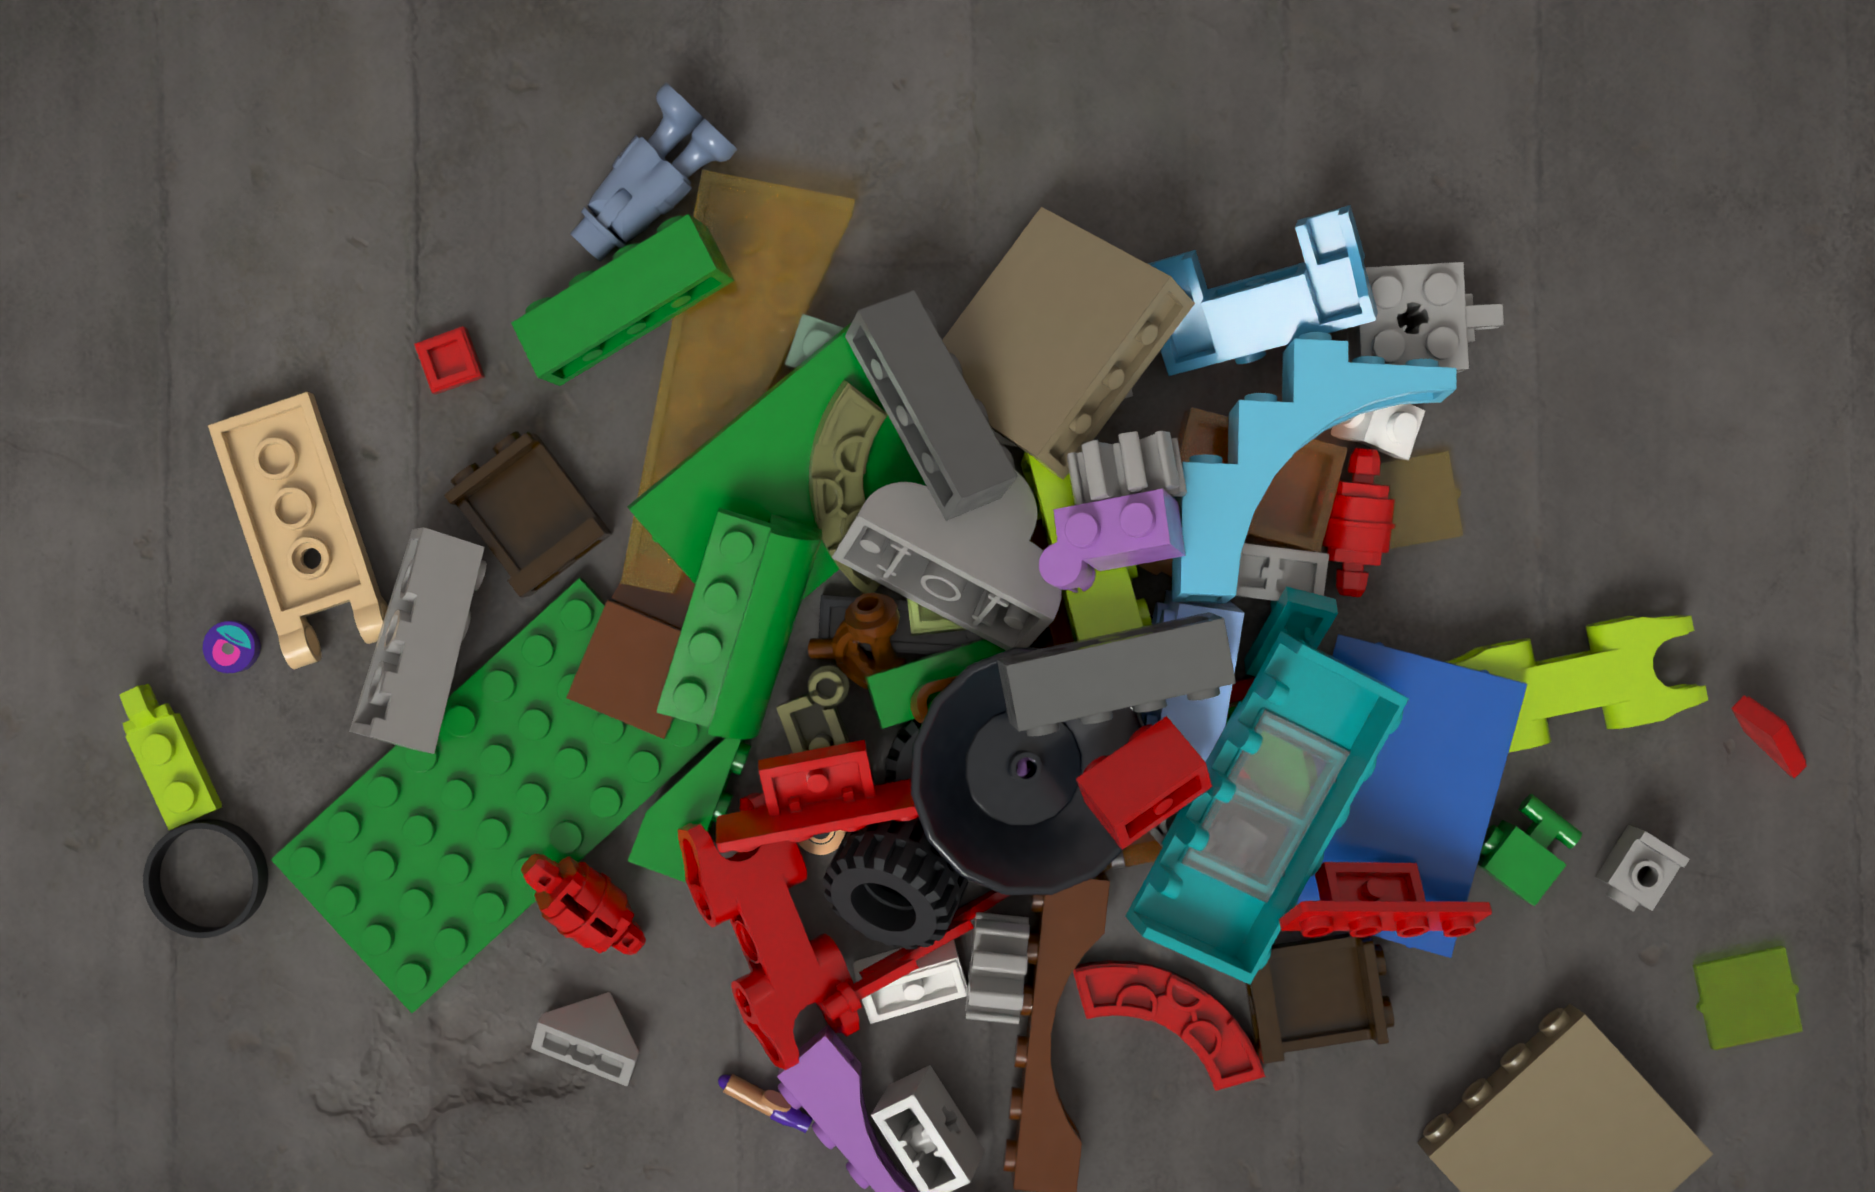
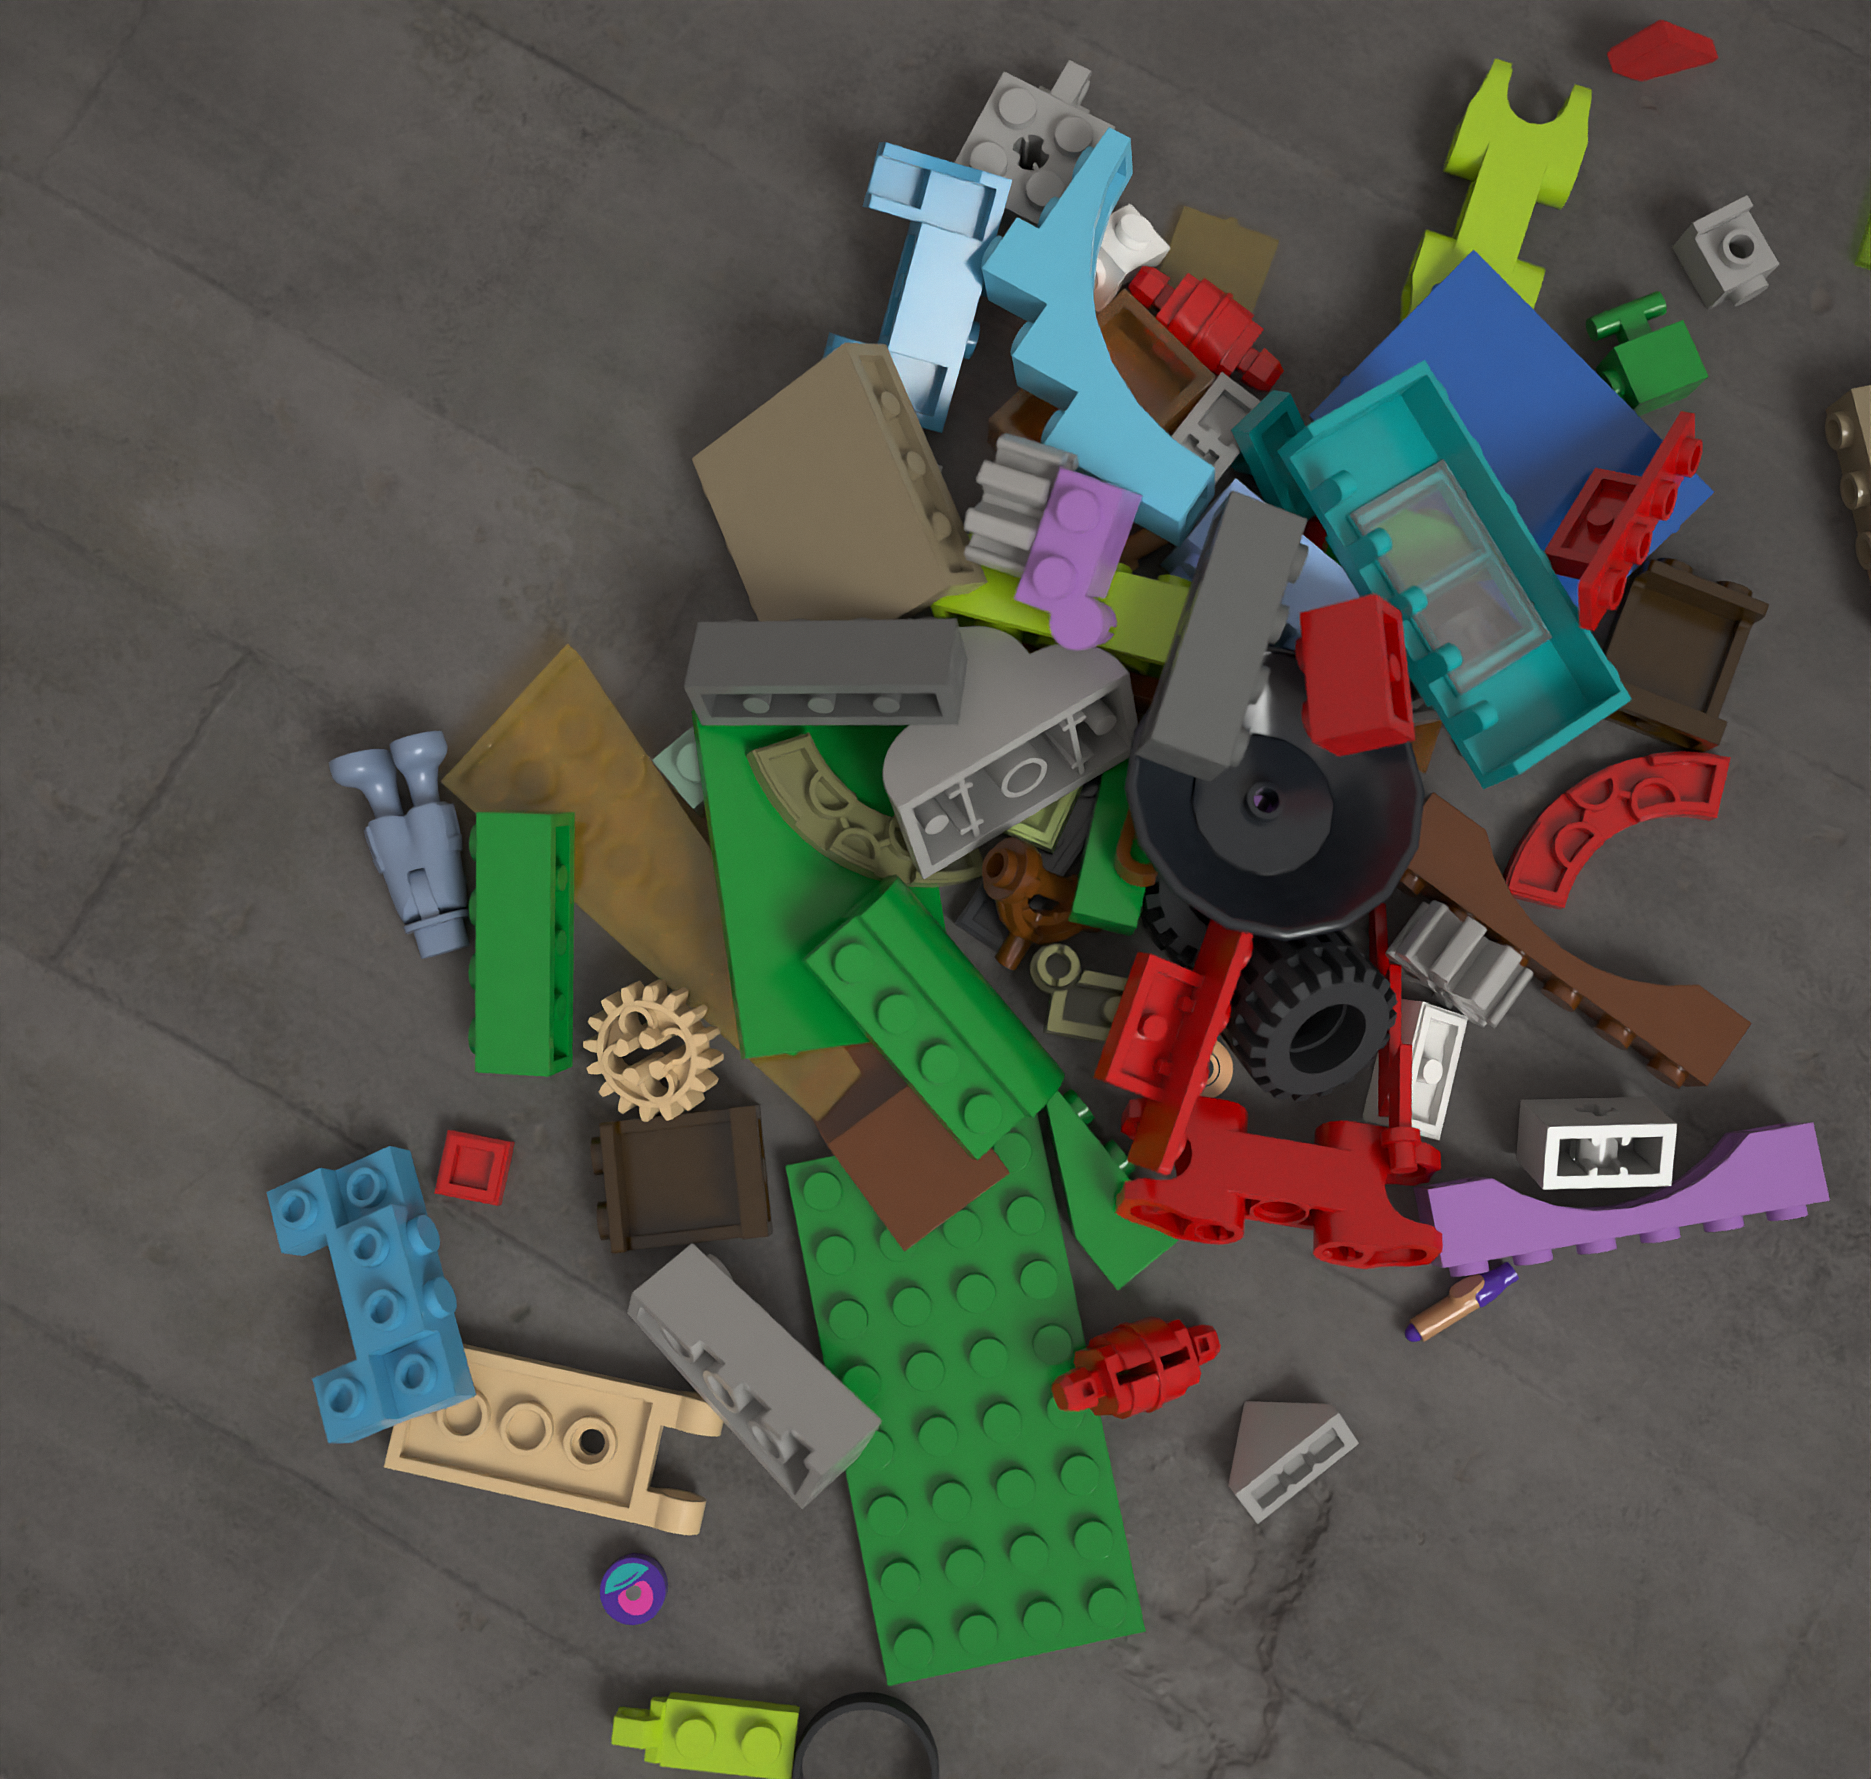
camera: 60 degrees left, 5 degrees down
none -> dark azure bracket [266,1146,477,1443]
none -> tan gear [583,979,724,1122]

